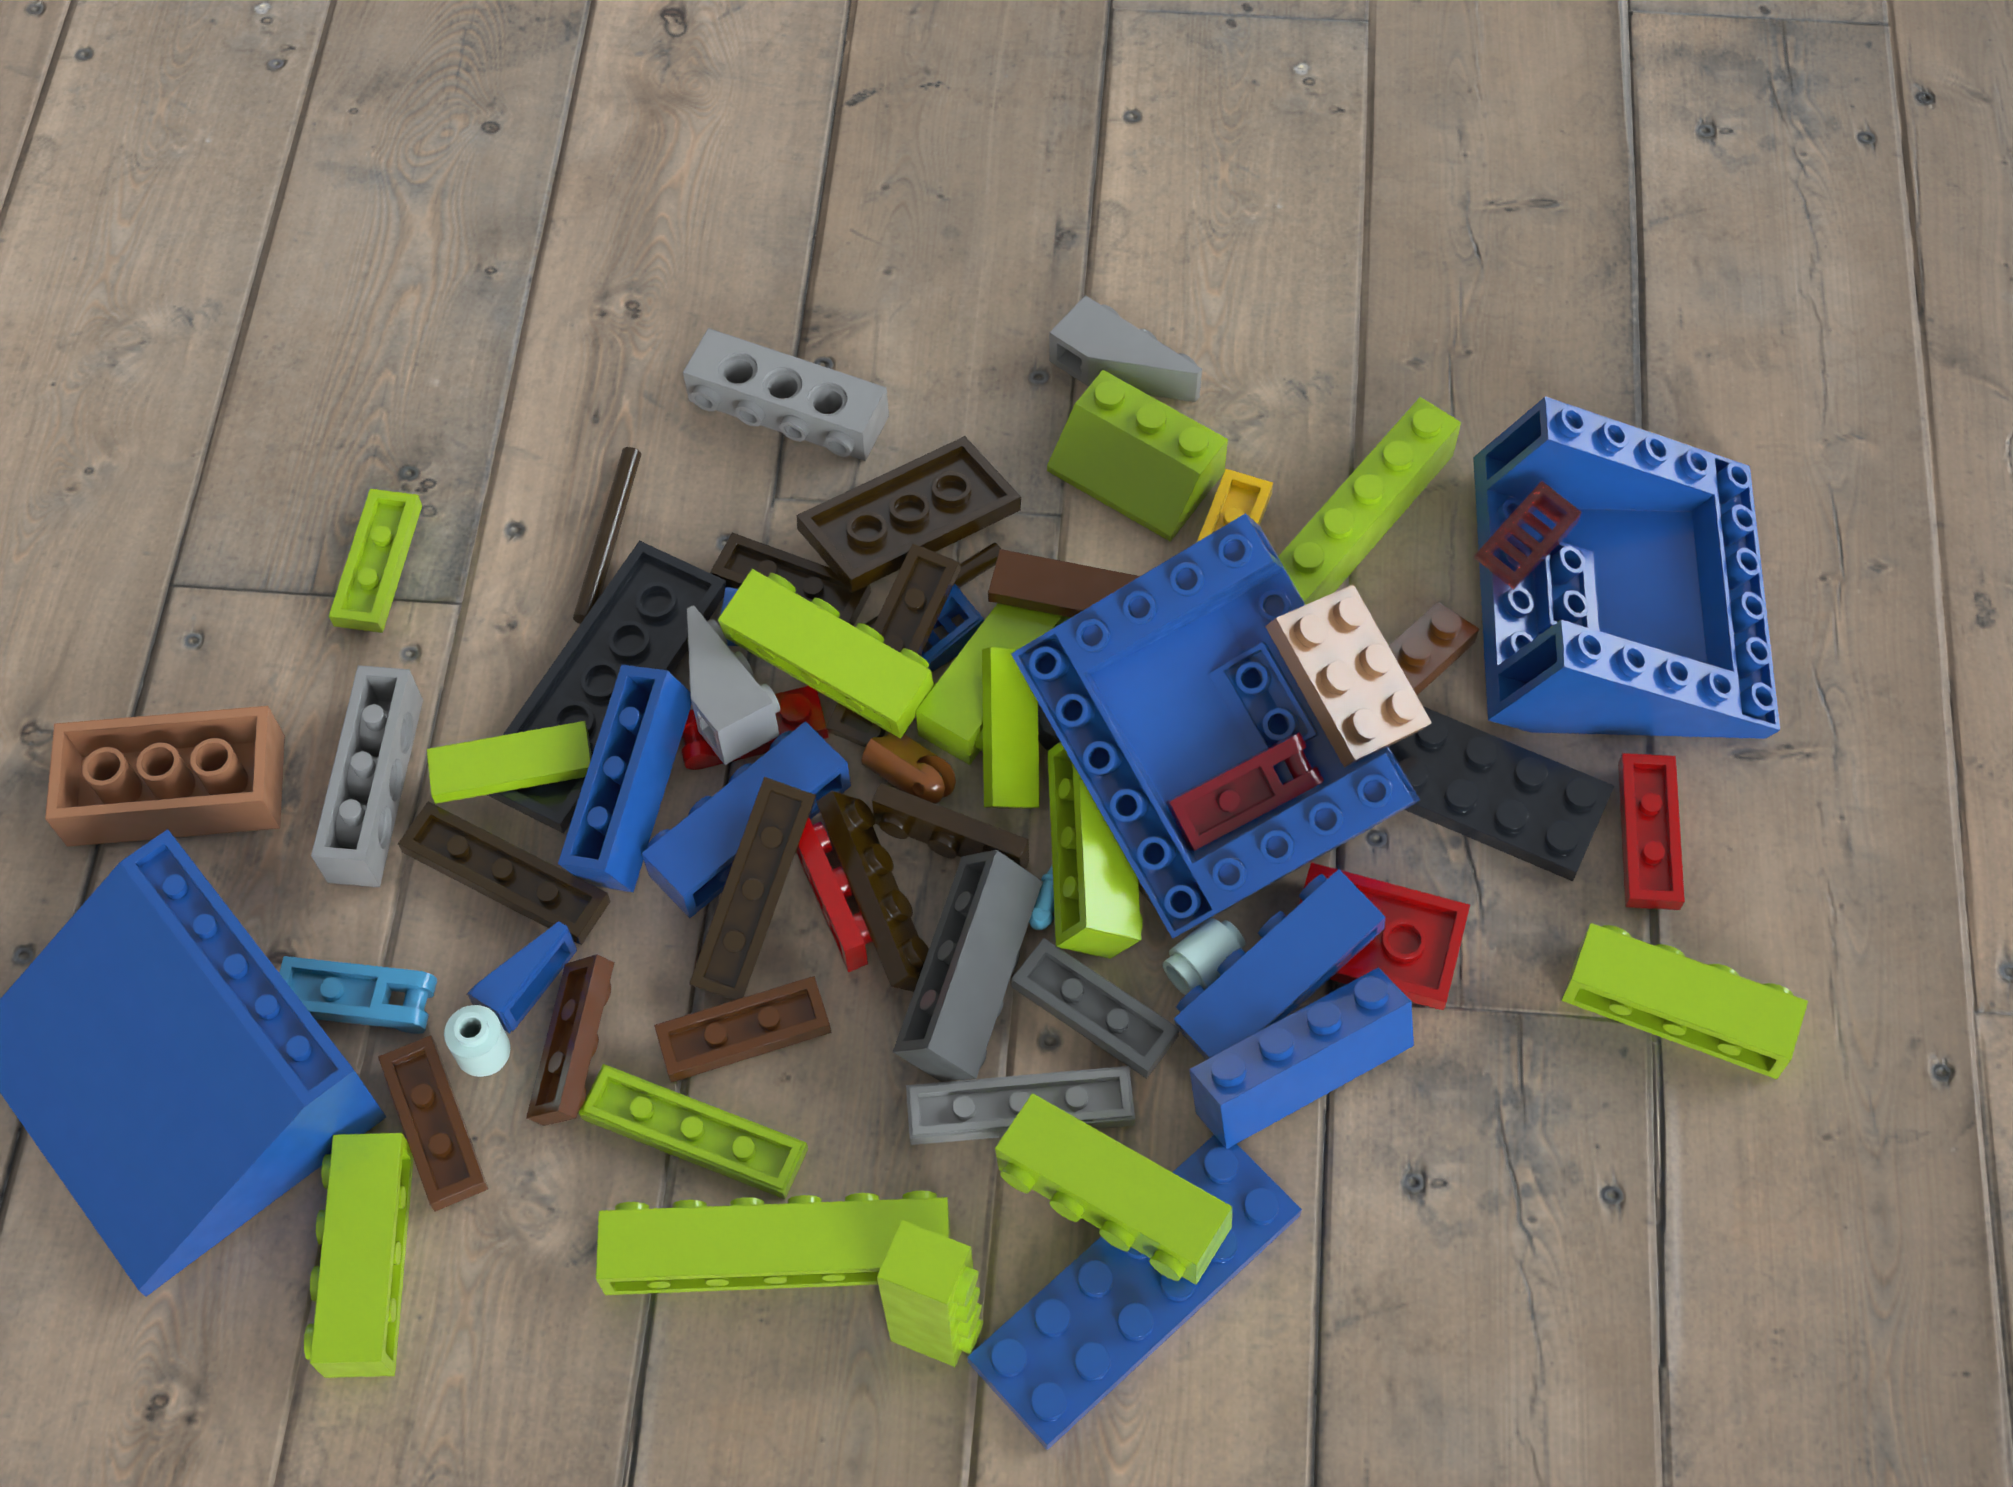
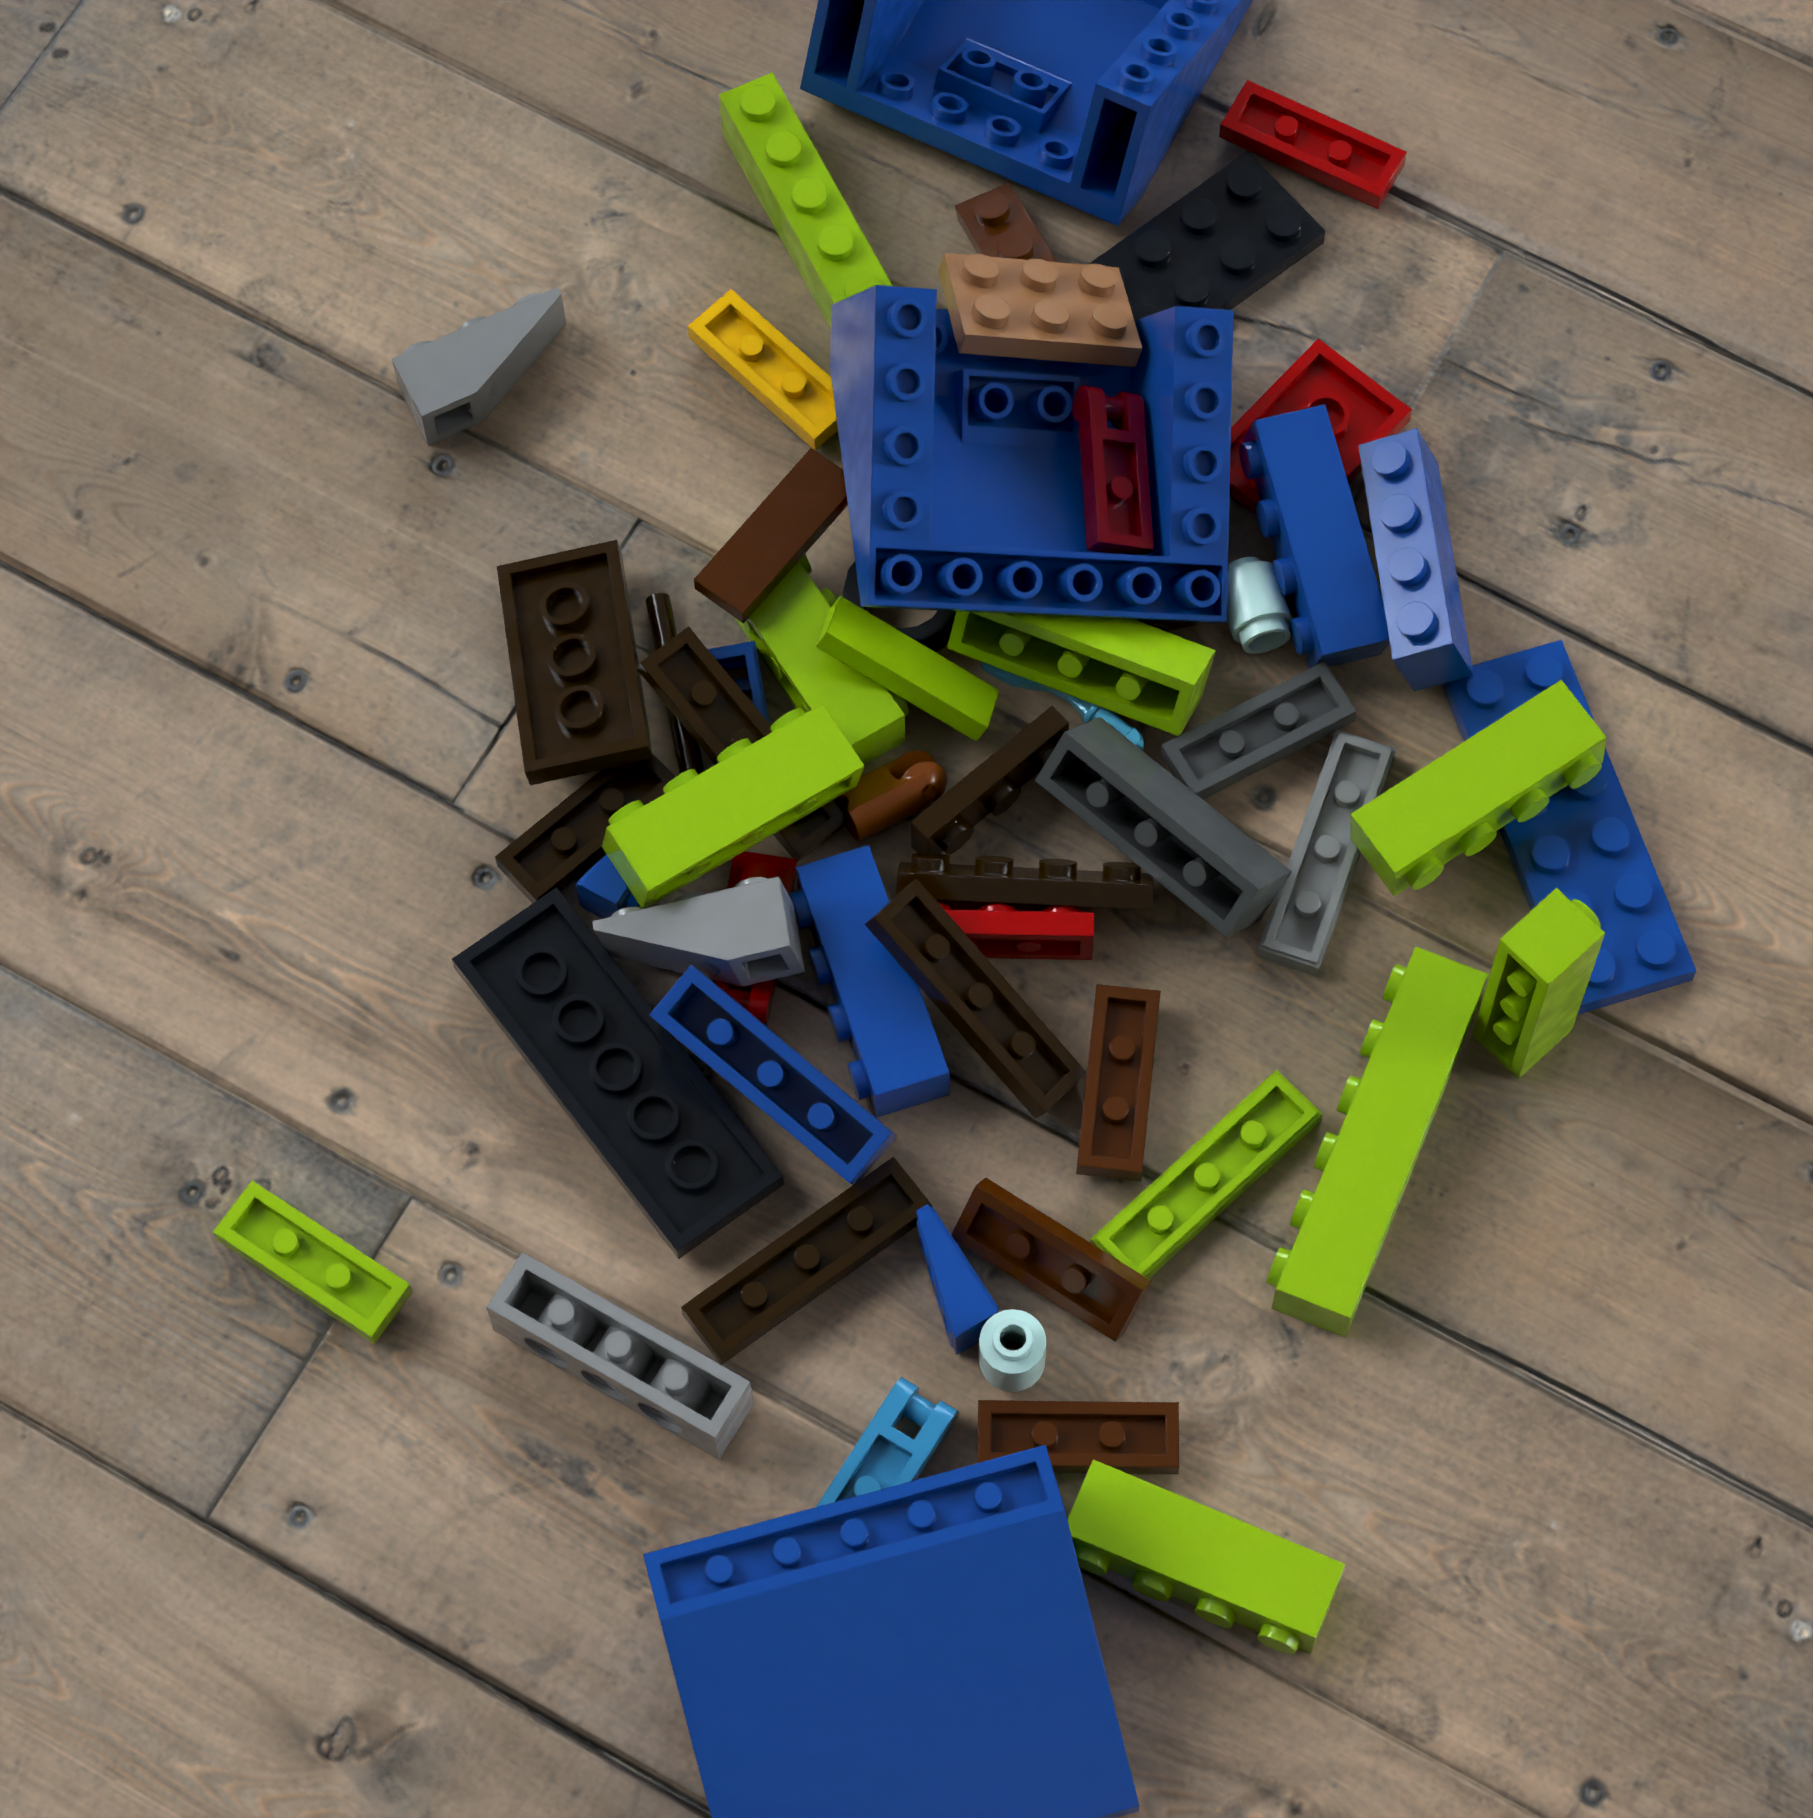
camera: 65 degrees left, 5 degrees up
nougat brick [45,706,285,847] -> none
lime tile [427,721,592,804] -> none
dark brown bar [573,447,642,624] -> none
light grey brick [683,328,889,461] -> none
lime slope [1047,370,1228,542] -> none
clear red slope [1474,481,1582,590] -> none
lime brick [1561,923,1808,1079] -> none

